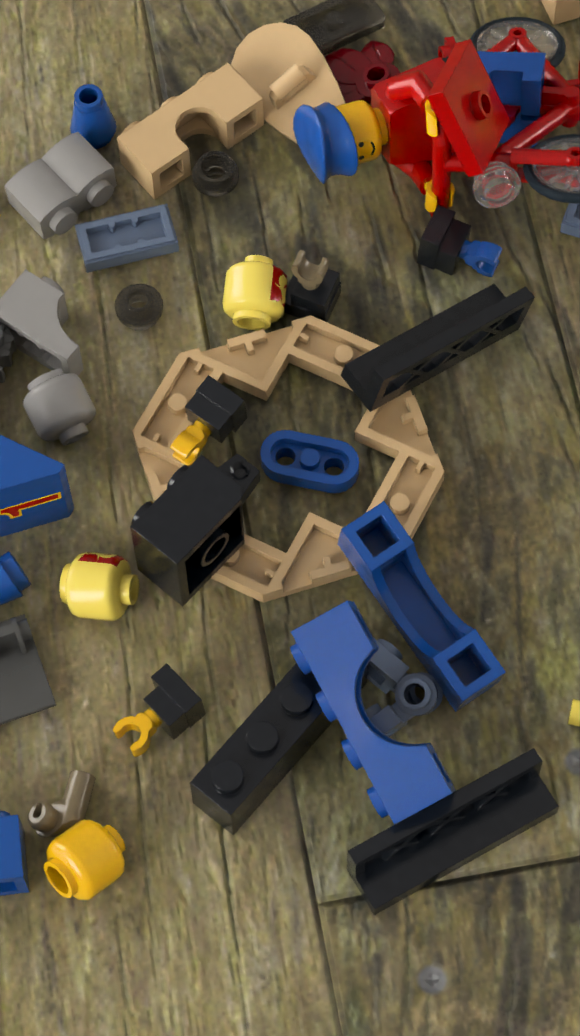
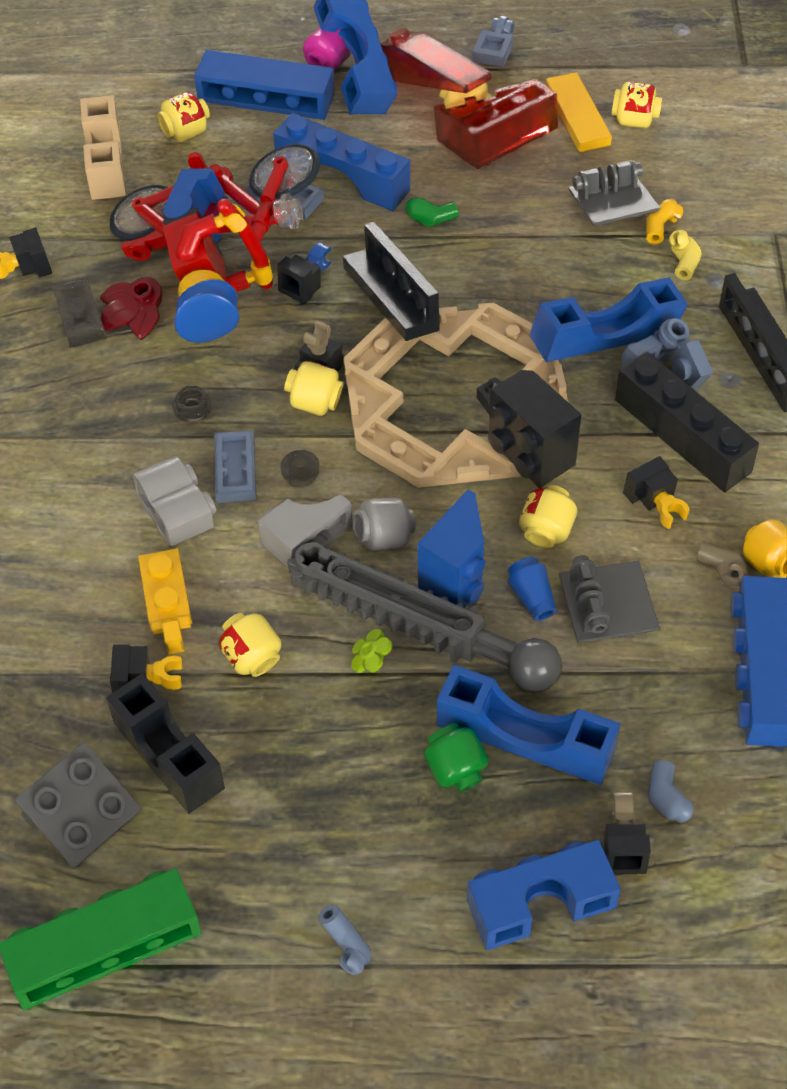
camera: 80 degrees left, 10 degrees down
blue cone [70,84,116,149] -> none
tan arch [117,63,264,200] -> none
black piece [170,375,247,467] -> none
tan shield [231,22,346,143] -> none
blue plate [260,430,359,493] -> none
blue arch [290,600,456,825] -> none
red plate [427,39,510,177] -> none

